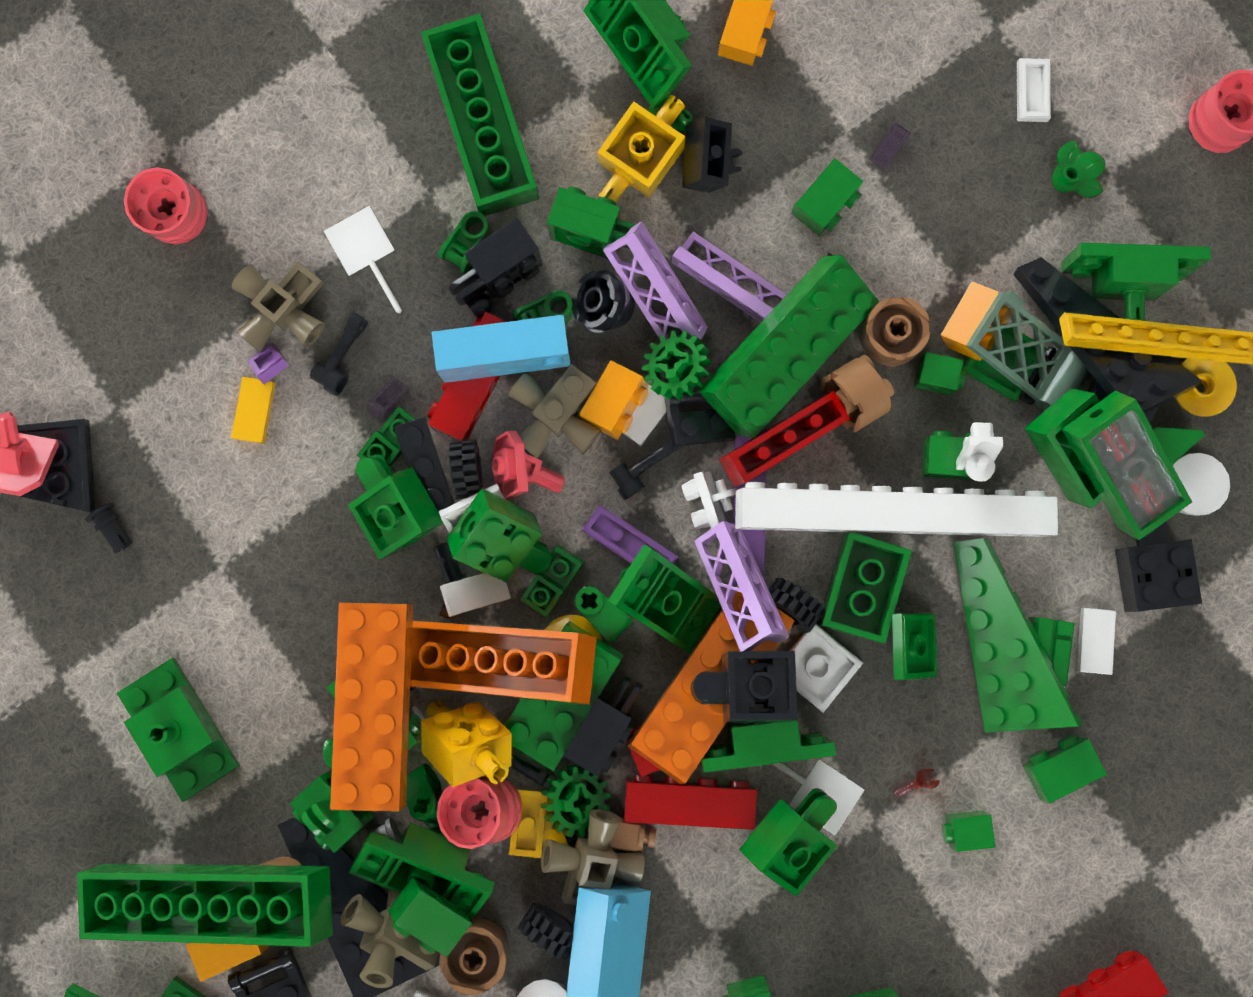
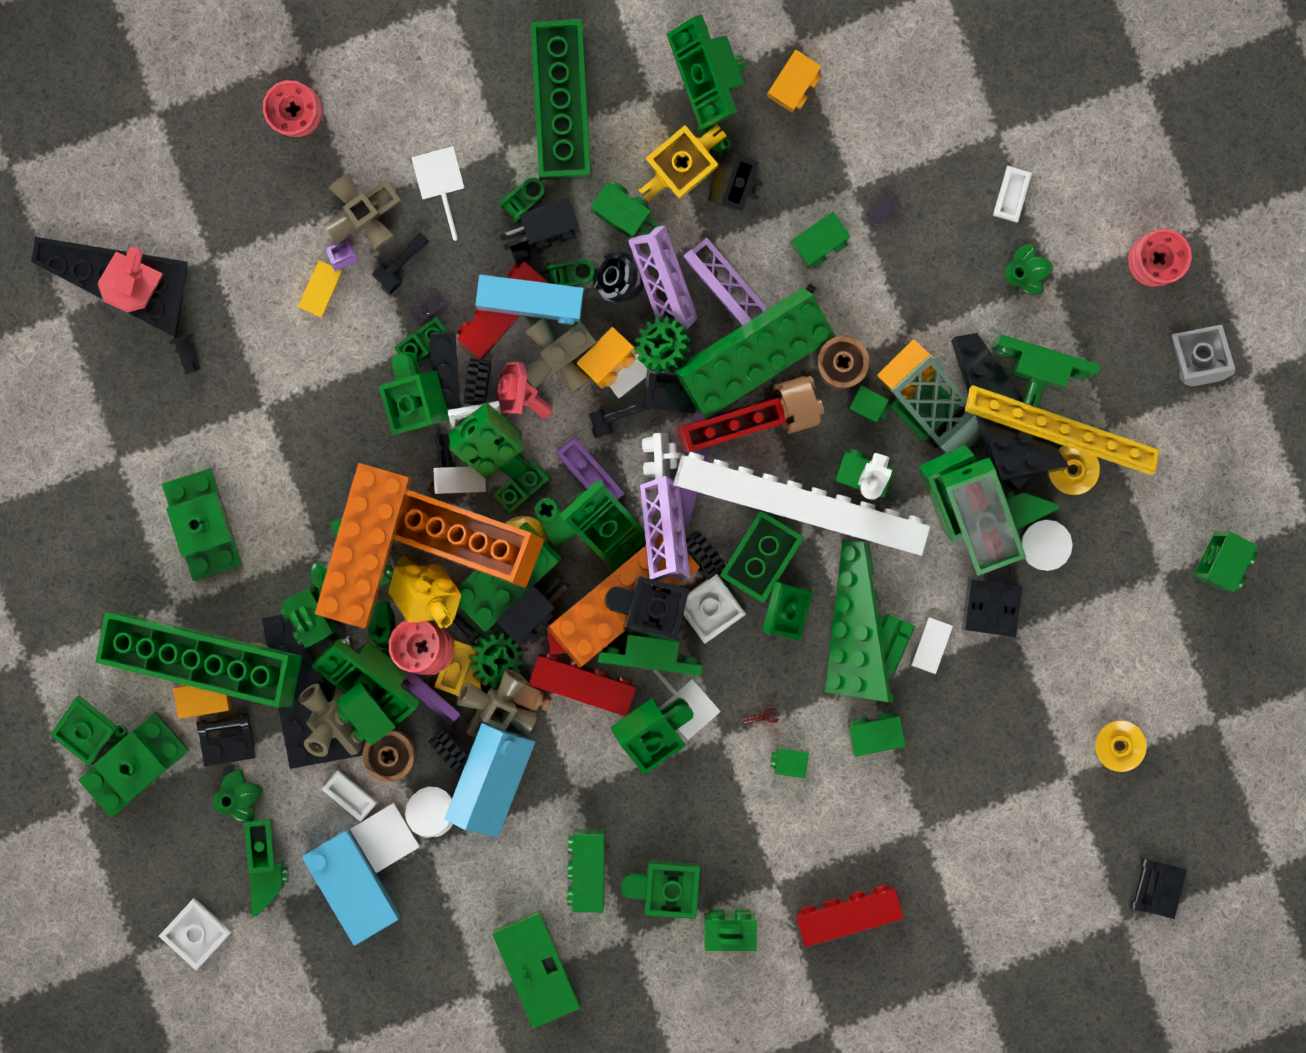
camera: 15 degrees right, 5 degrees up
none -> medium lavender tile [402,672,460,726]

